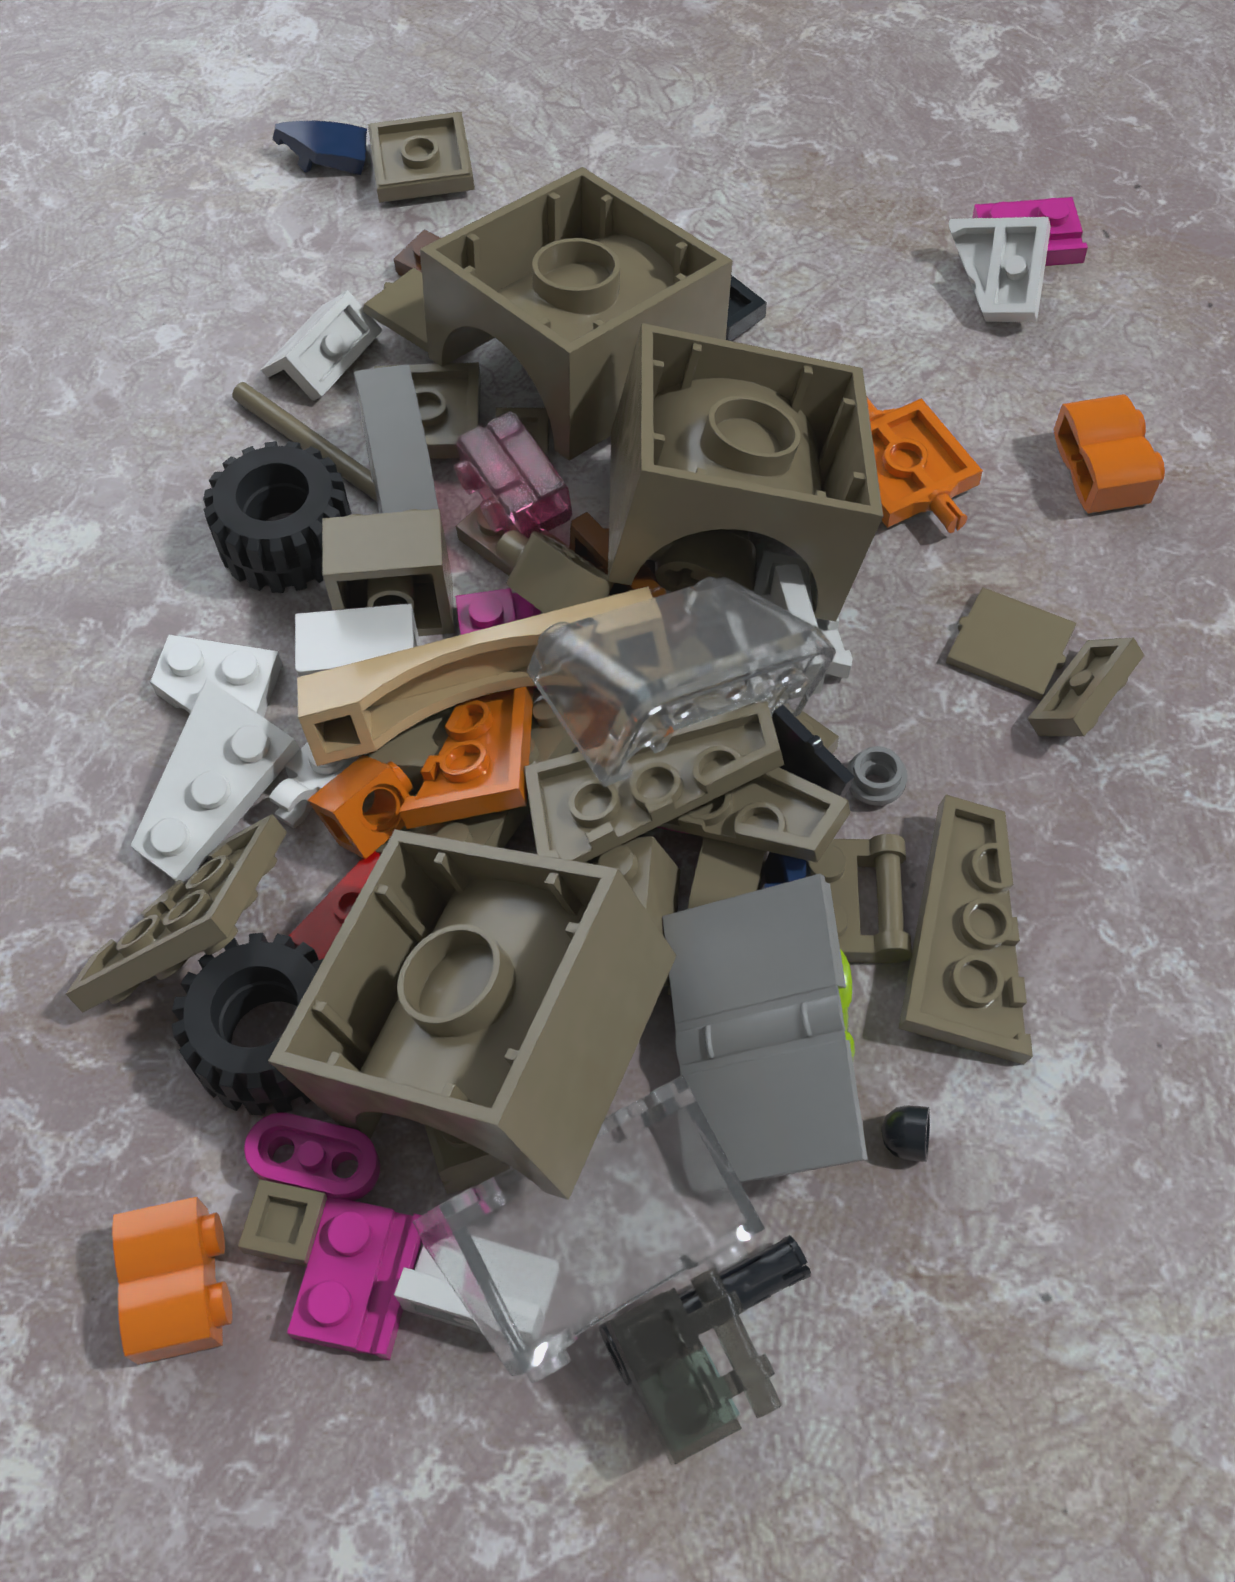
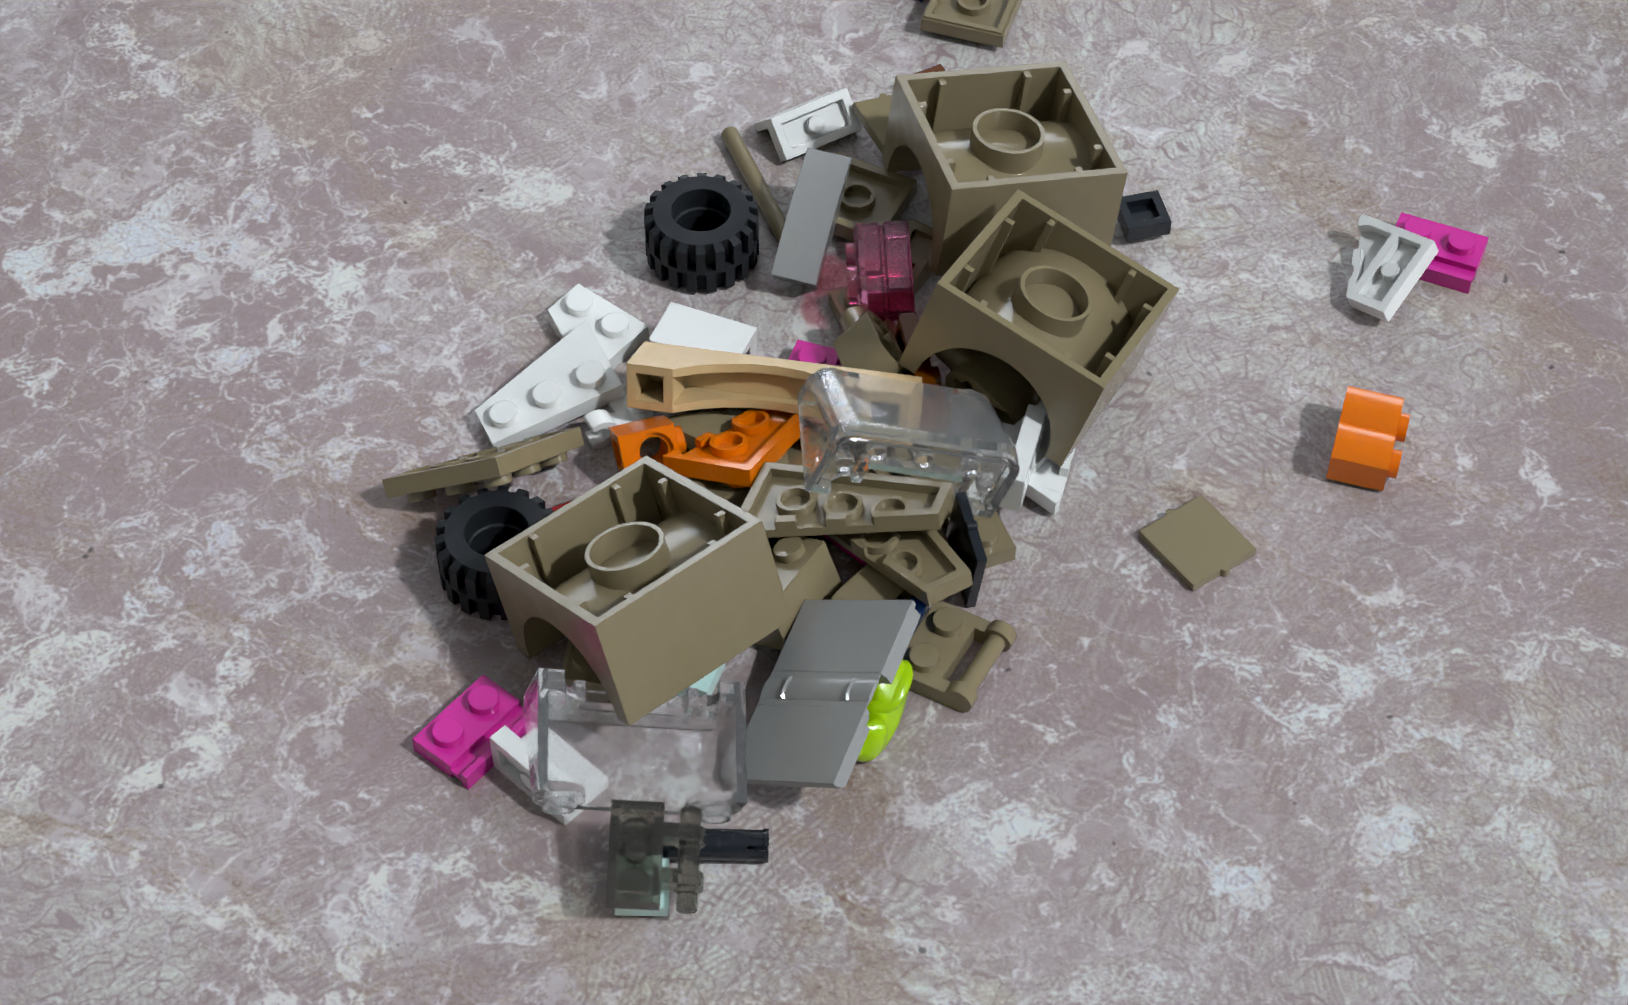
camera: 25 degrees right, 10 degrees down
orange brick [112,1197,232,1365] -> none
dark tan plate [238,1179,327,1267] -> none
dark pink plate [244,1113,381,1201] -> none
dark tan brick [322,509,455,636] -> none
light grey plate [847,746,907,806] -> none
orange plate [867,397,983,533] -> none
black hinge [881,1105,930,1162] -> none
dark tan wing [898,795,1033,1065] -> none
dark tan plate [1028,637,1144,737] -> none

